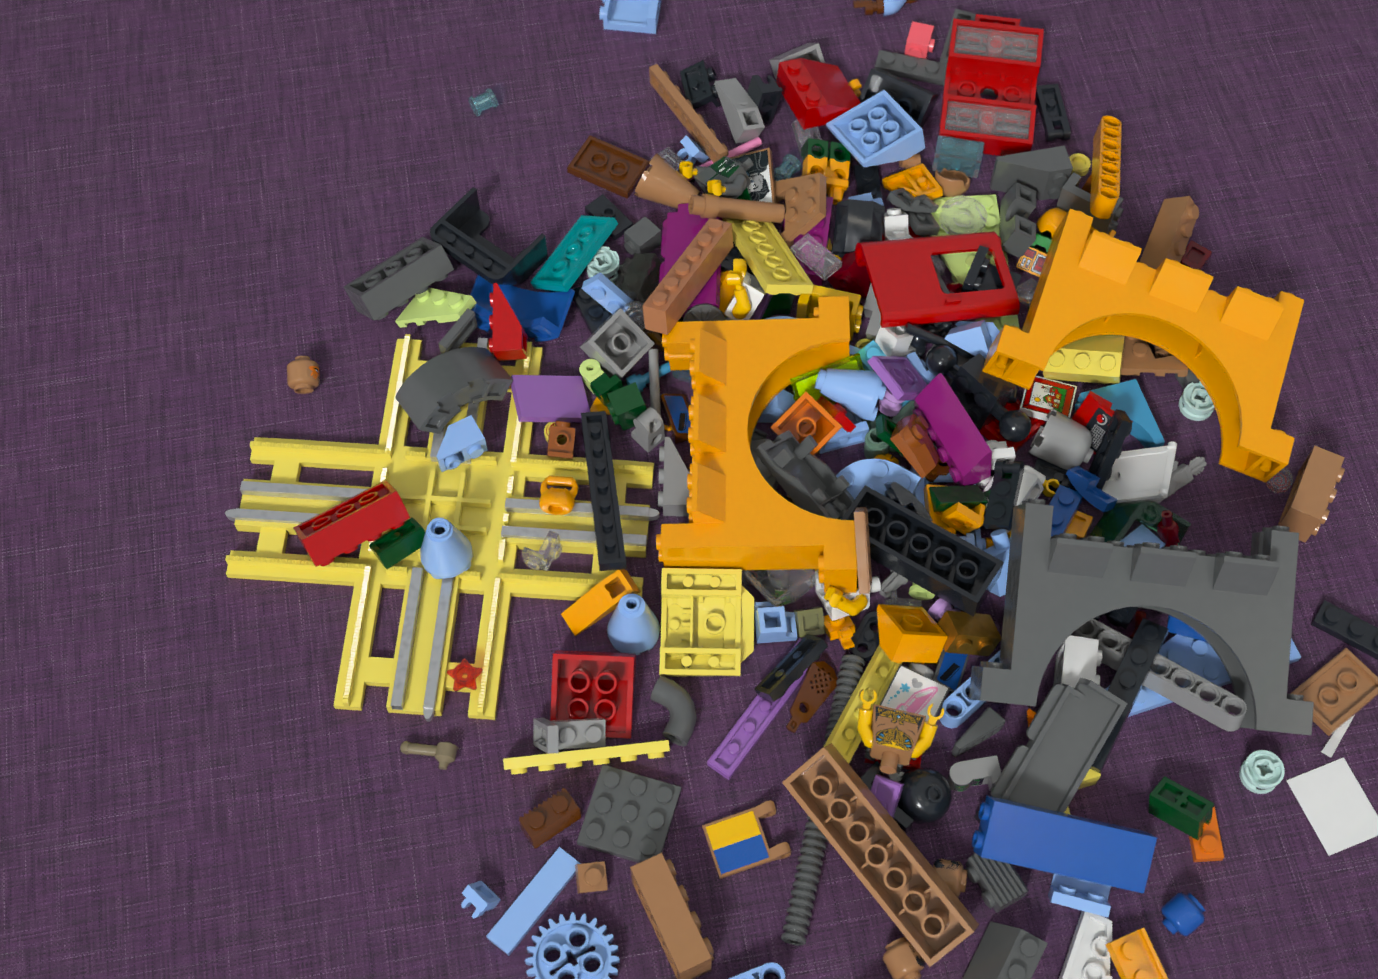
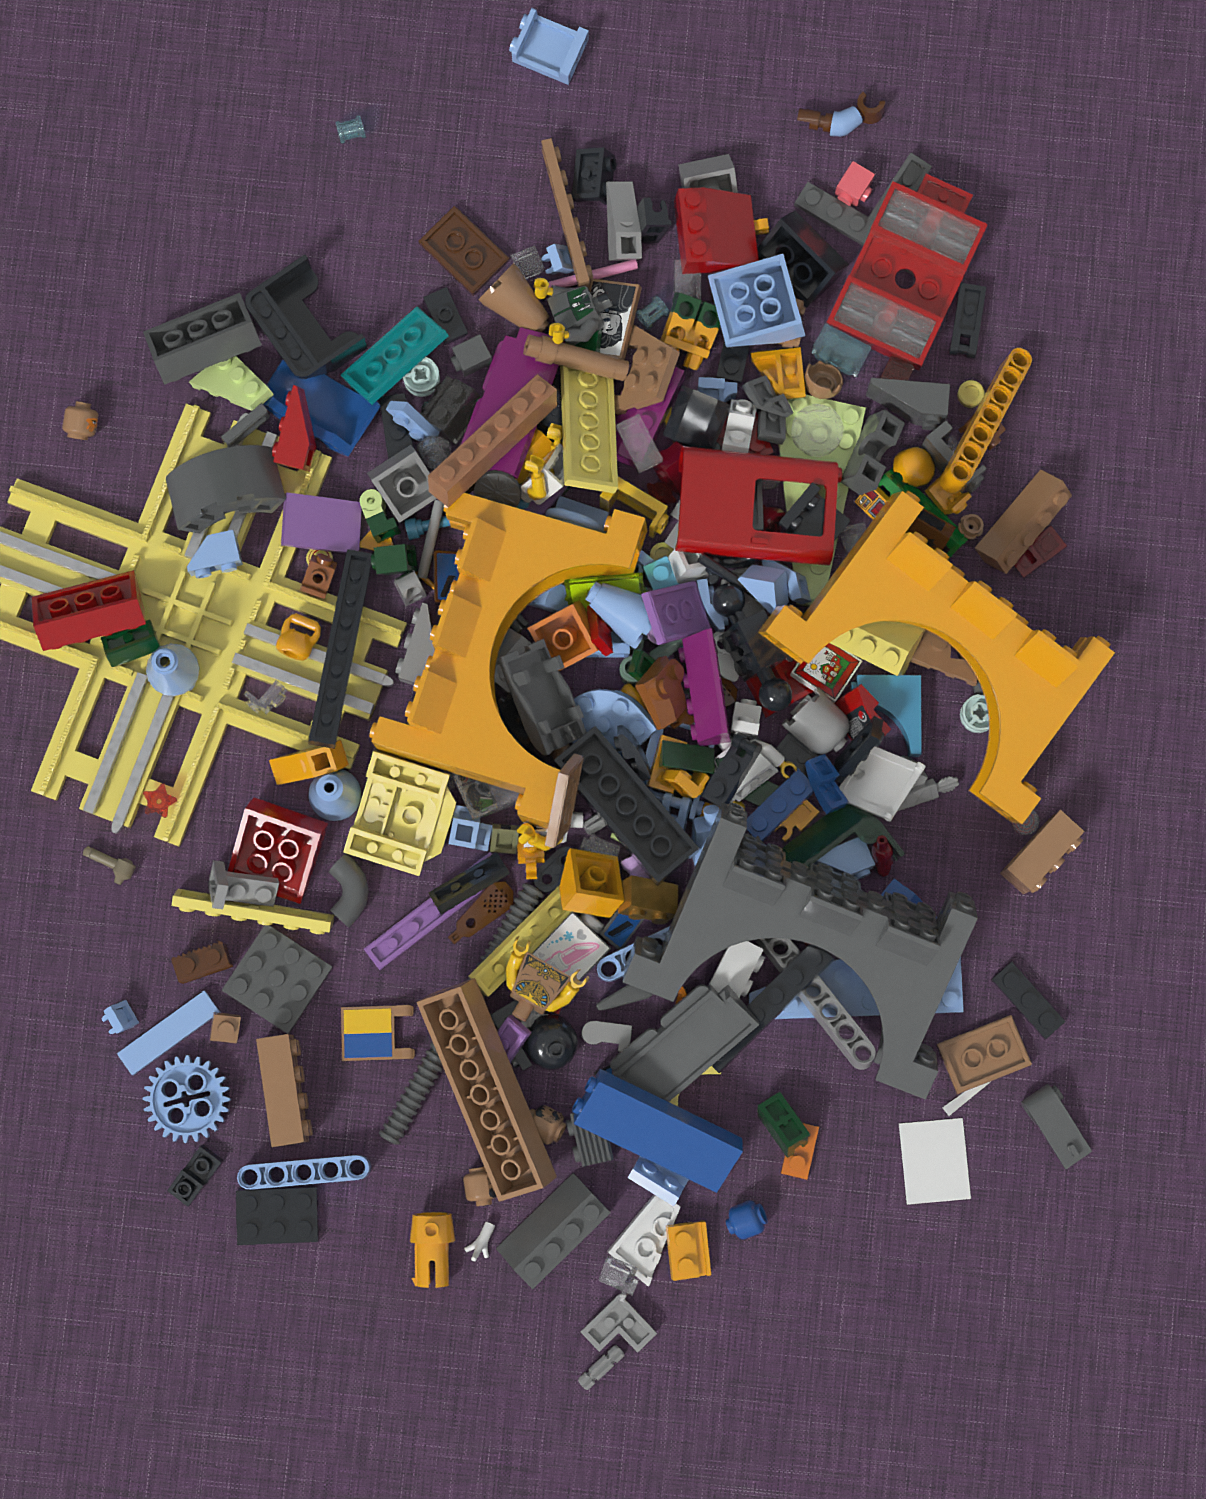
camera: 15 degrees right, 20 degrees up
light aqua wheel [1239,750,1285,794] -> none

